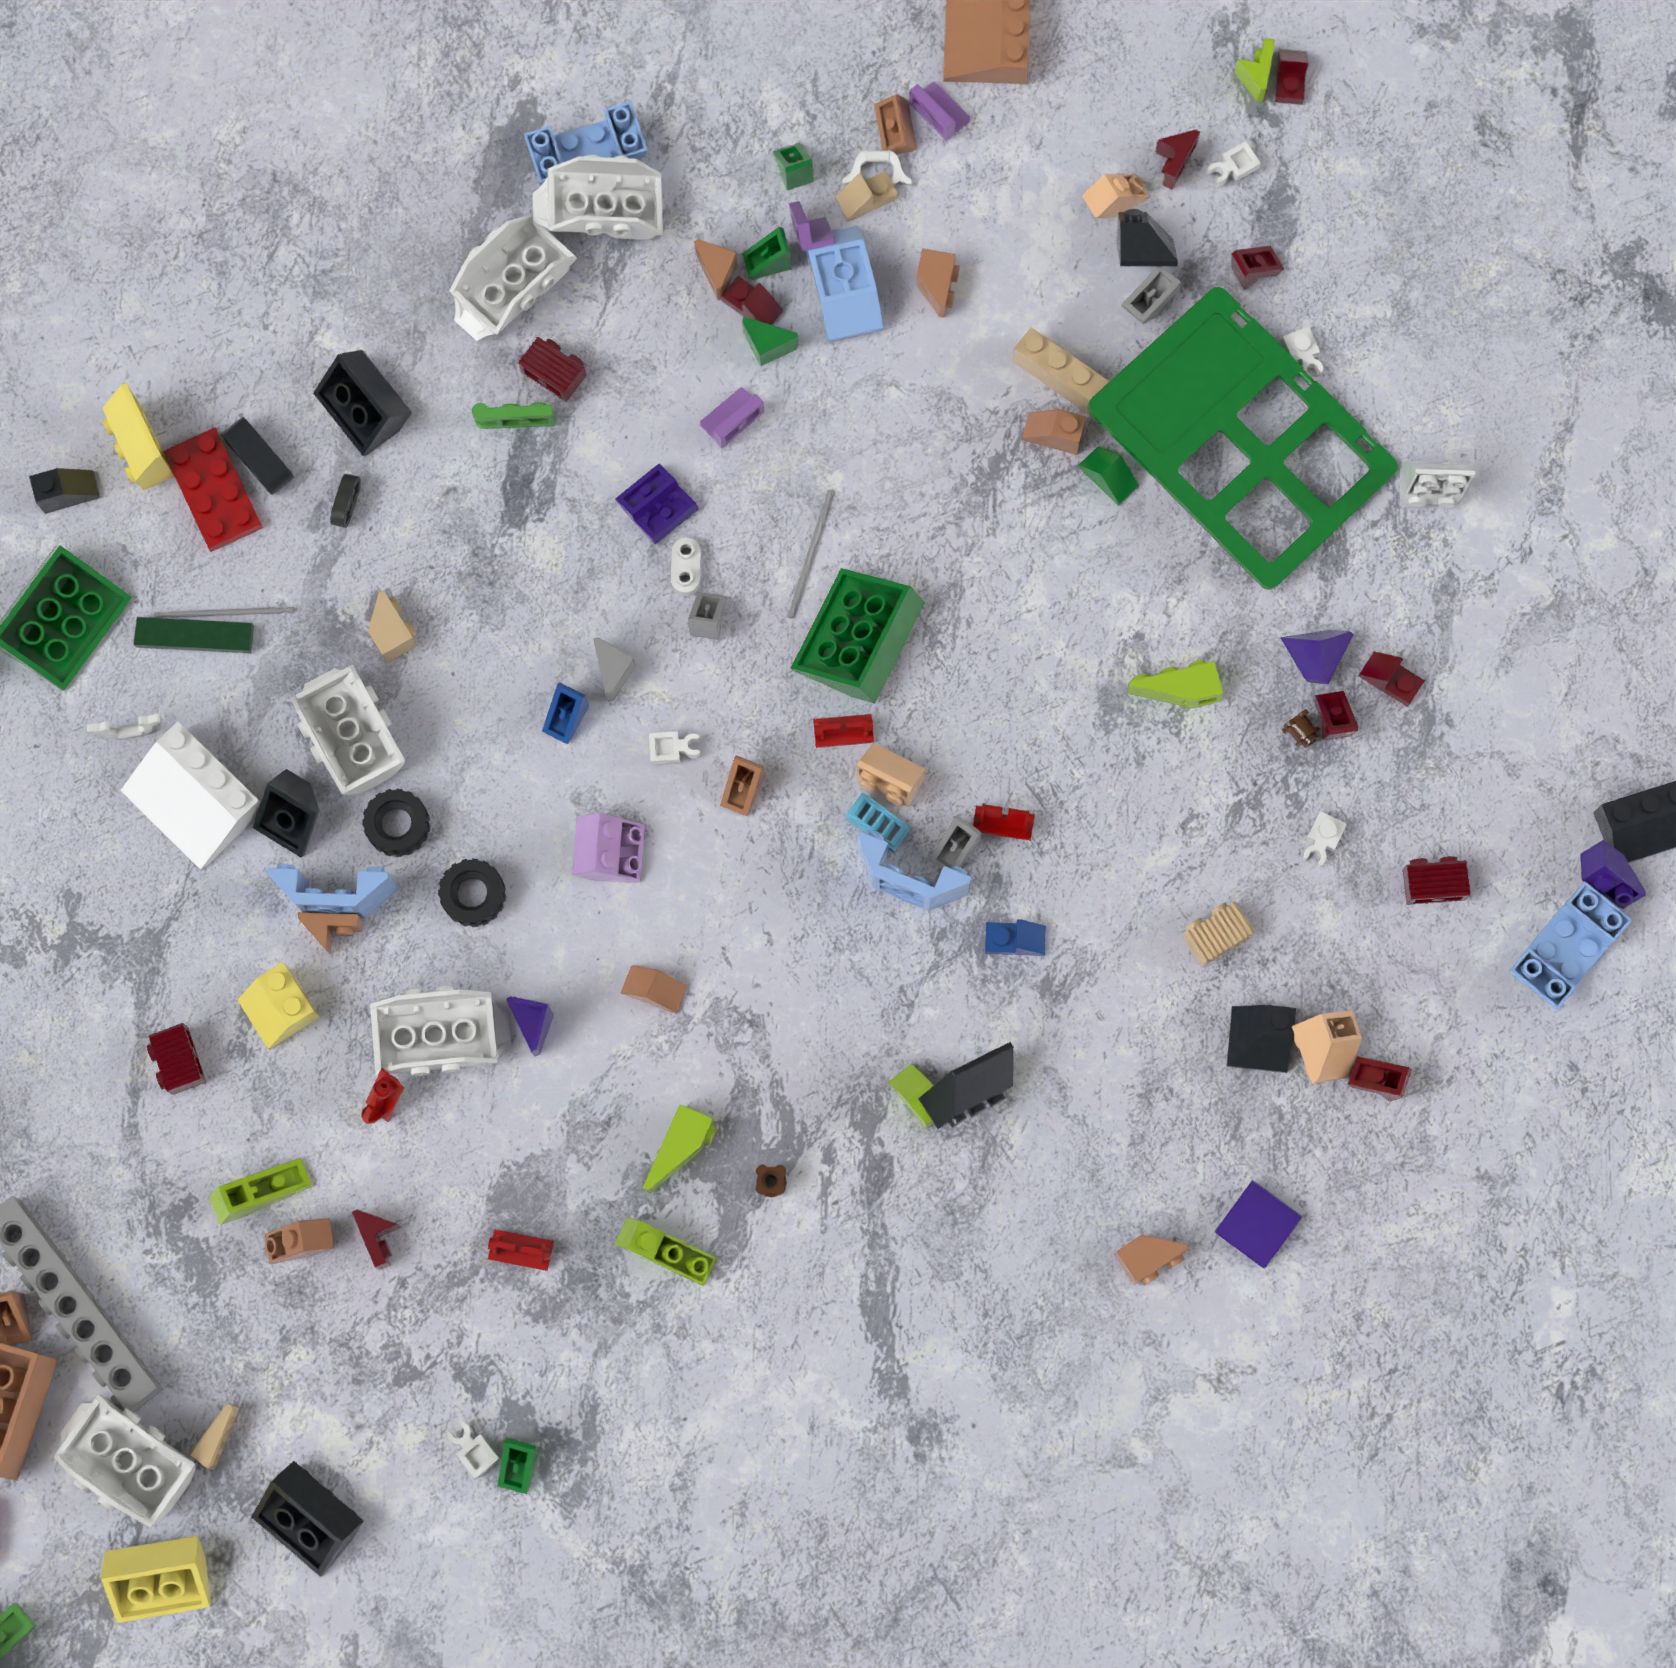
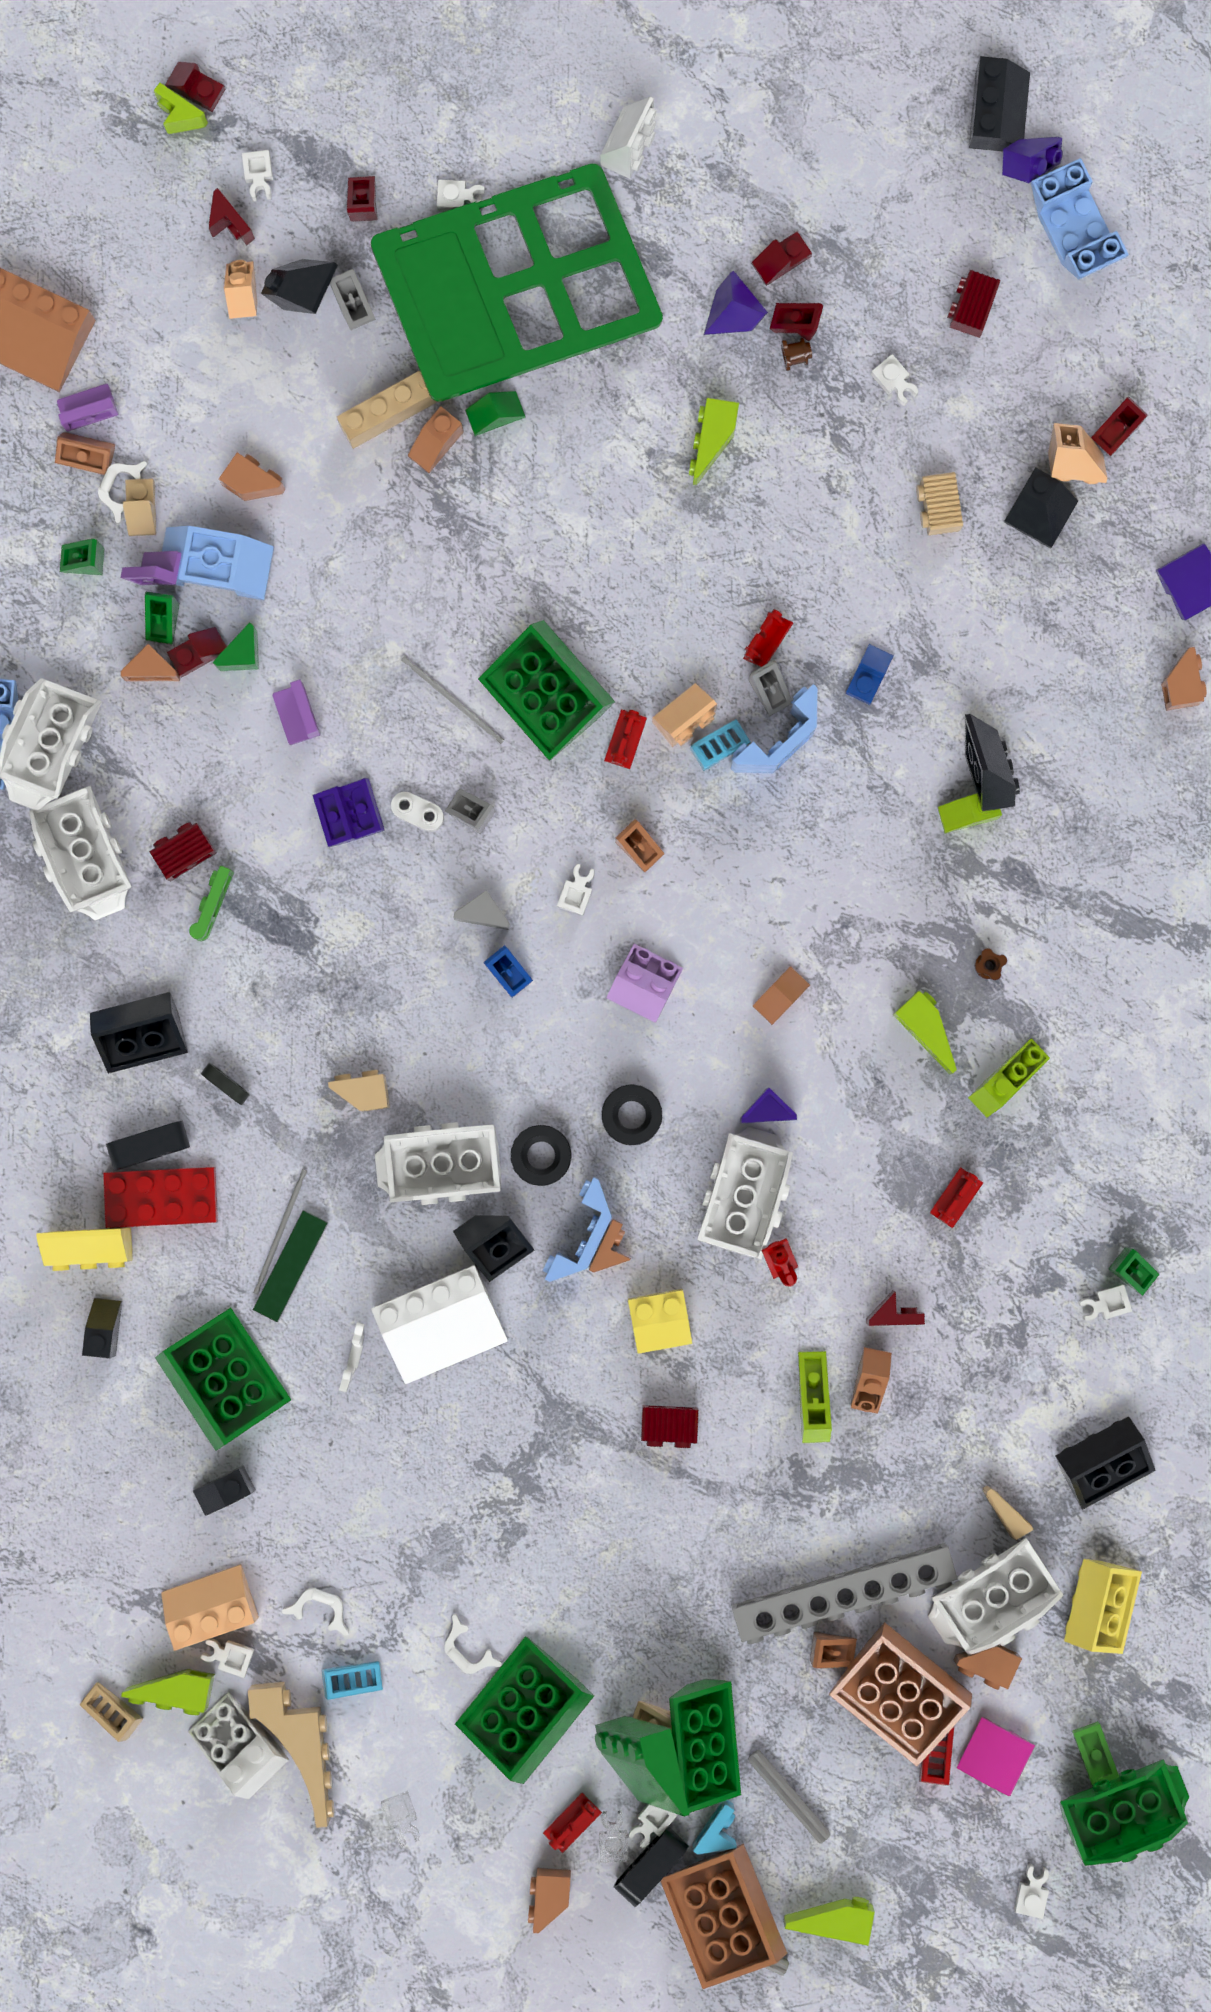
camera: 65 degrees left, 10 degrees up
none -> nougat slope [953,1644,1022,1690]

